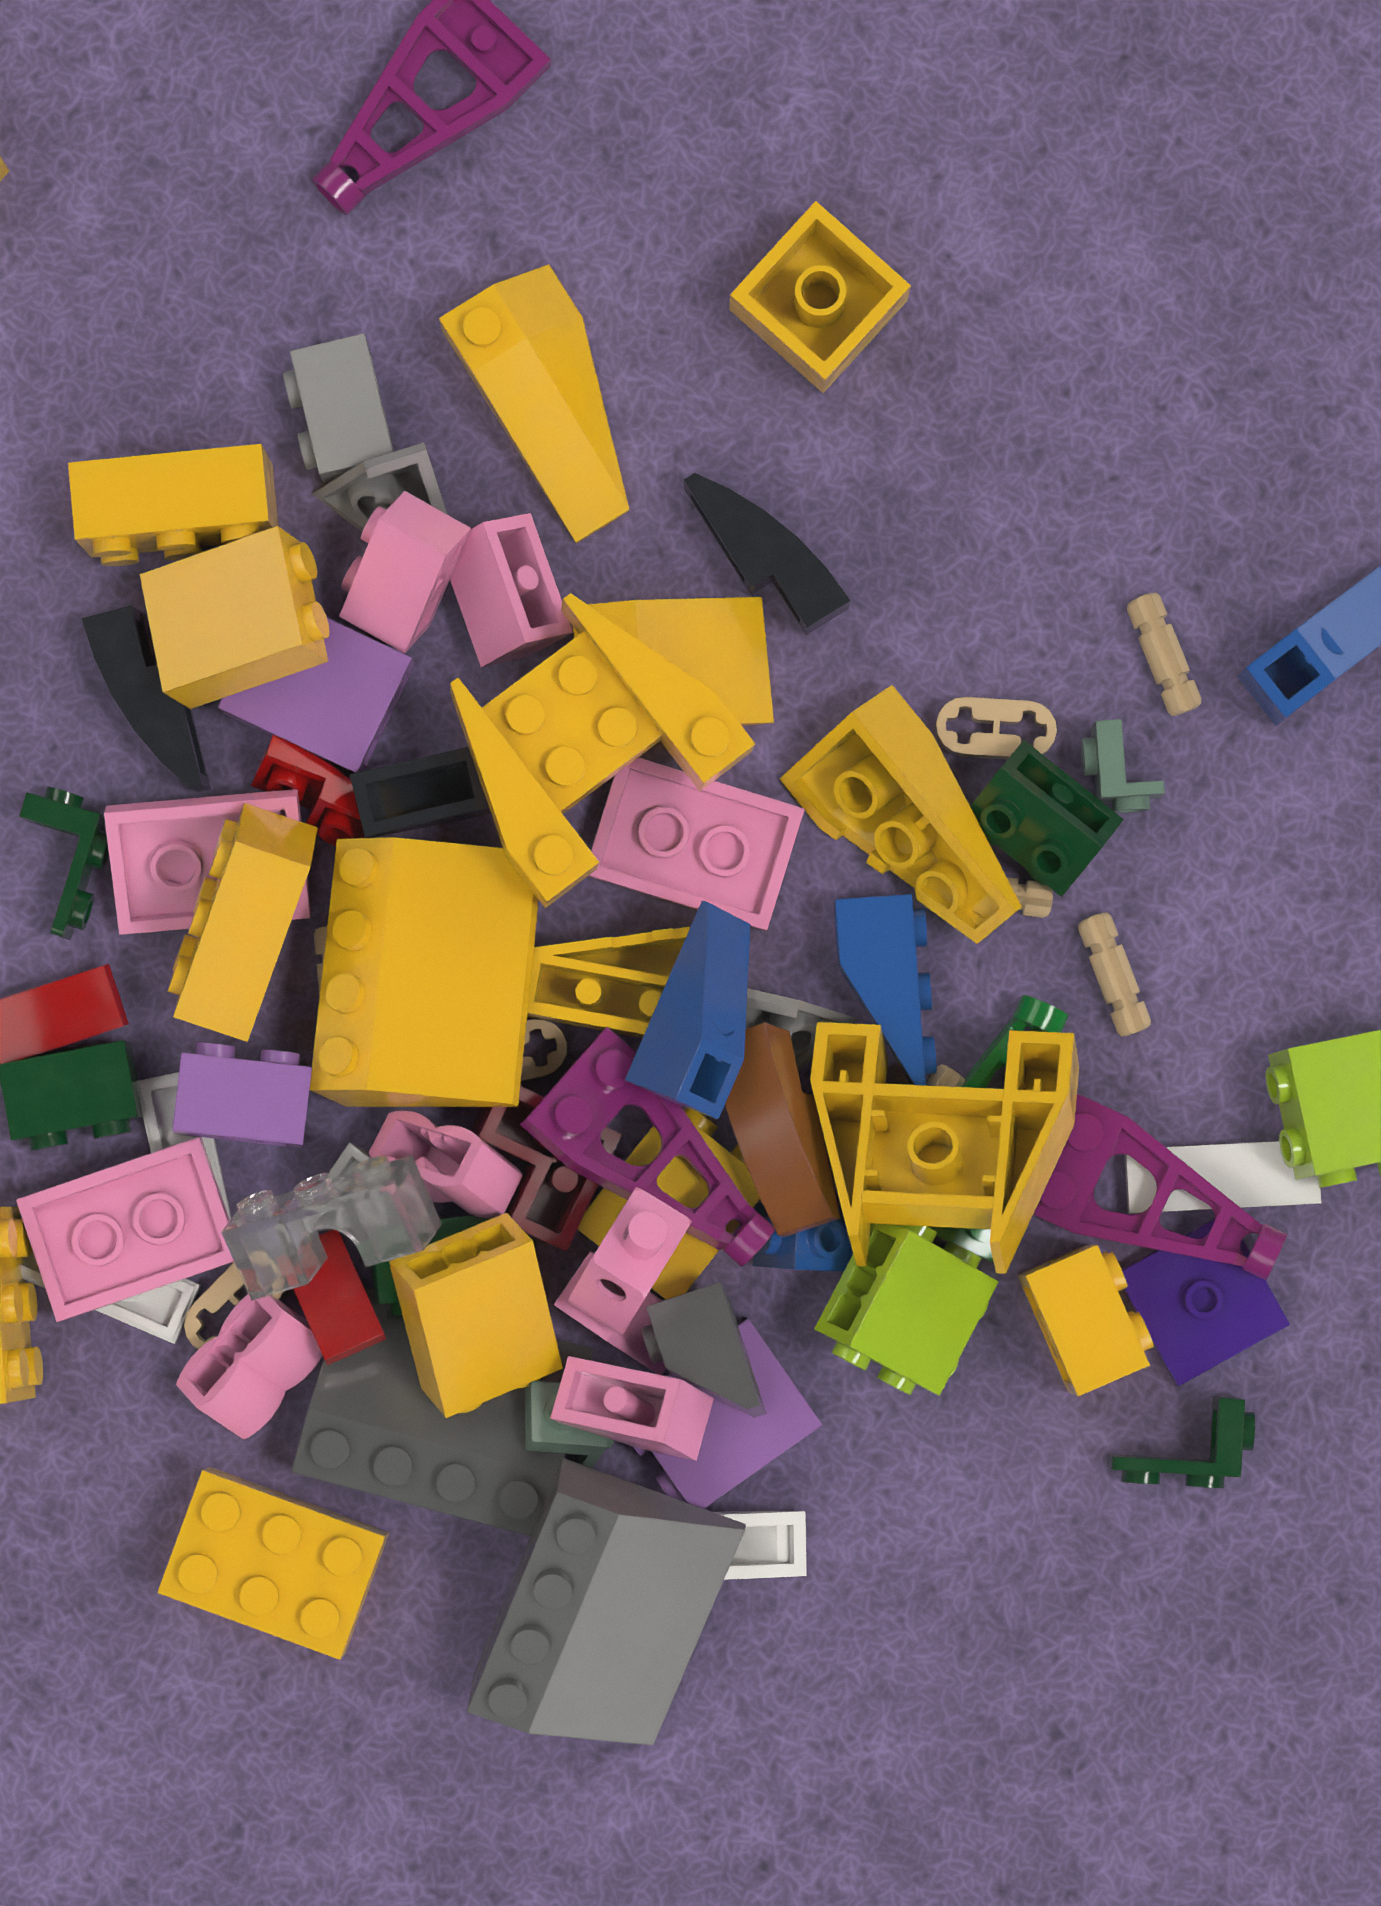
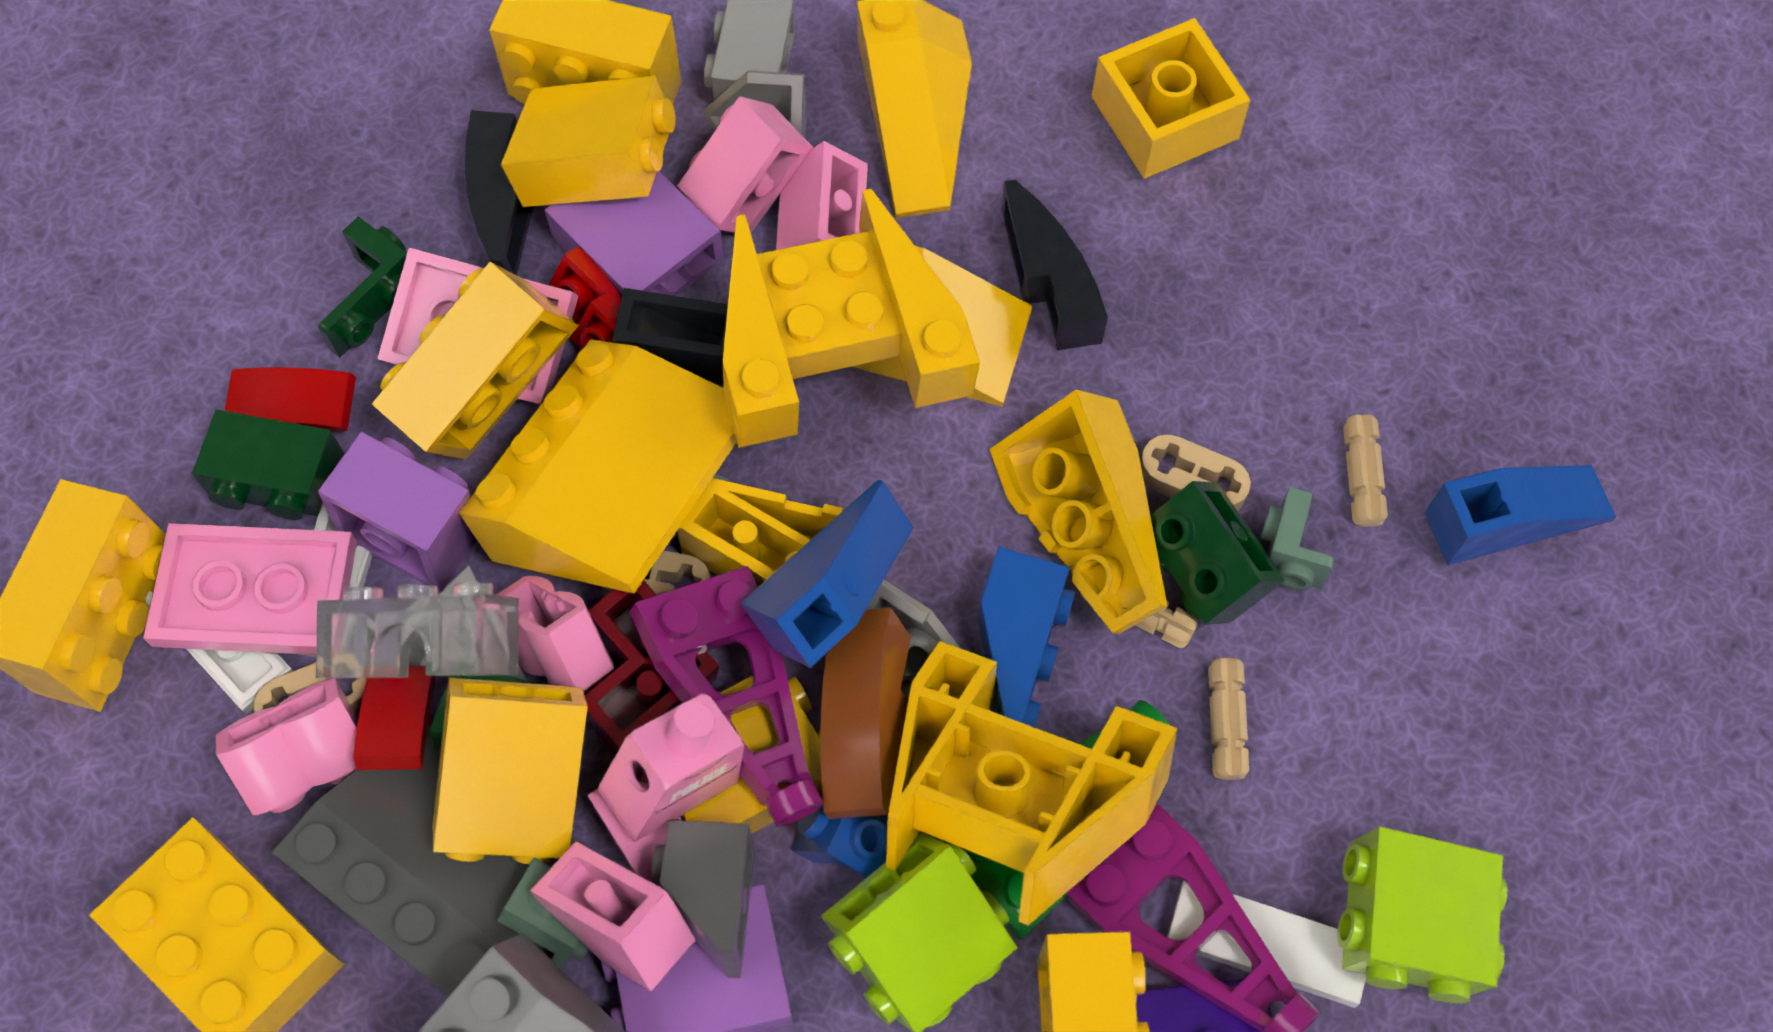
camera: 20 degrees right, 20 degrees down
bright pink plate [588,757,805,932] -> none

